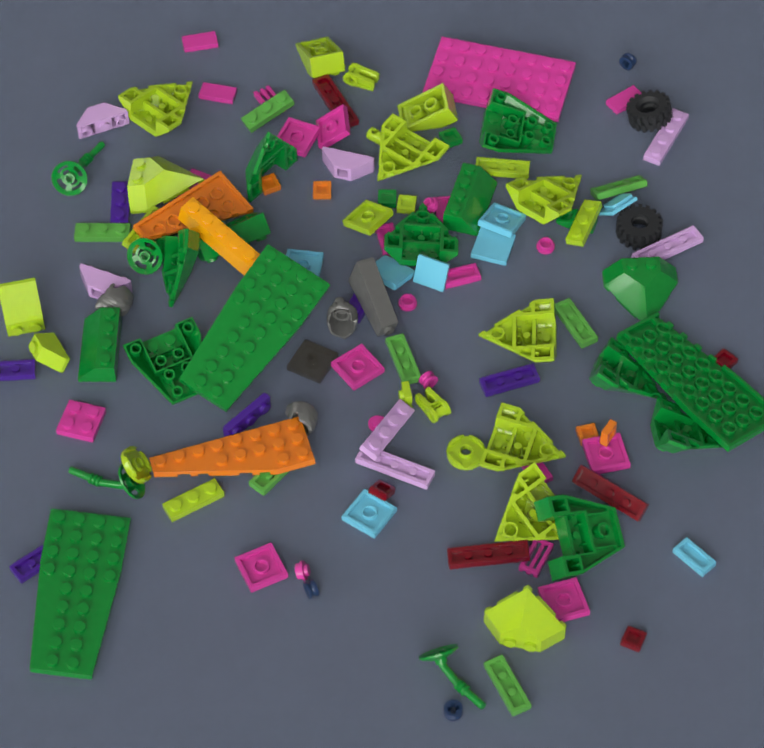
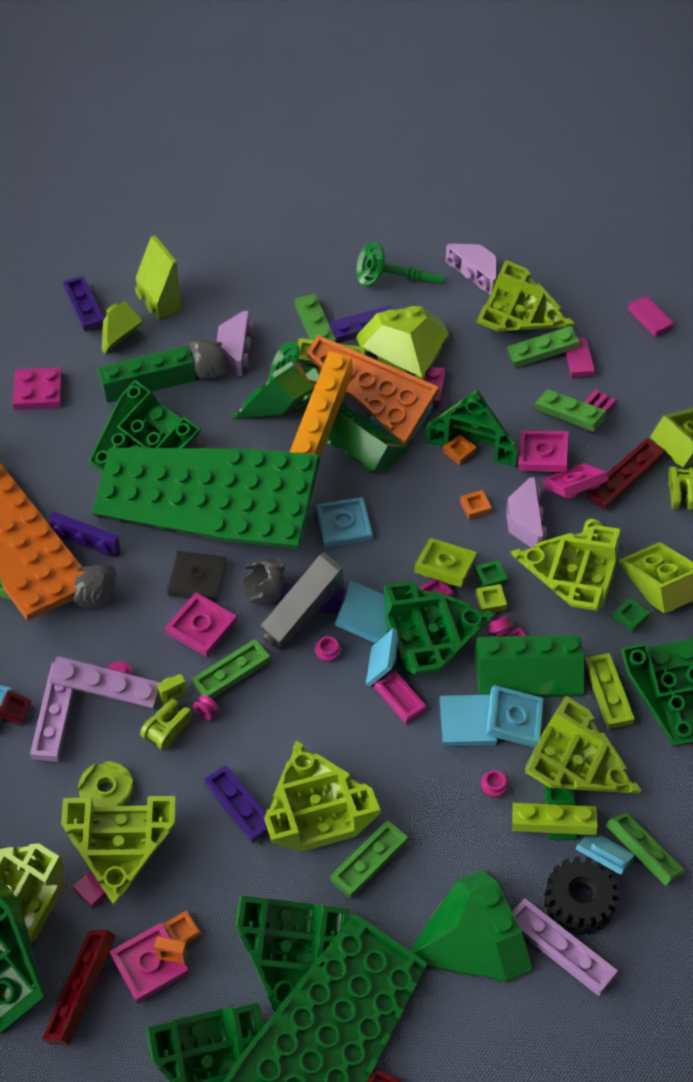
camera: 70 degrees right, 0 degrees up
none -> bright green plate [507,326,580,368]

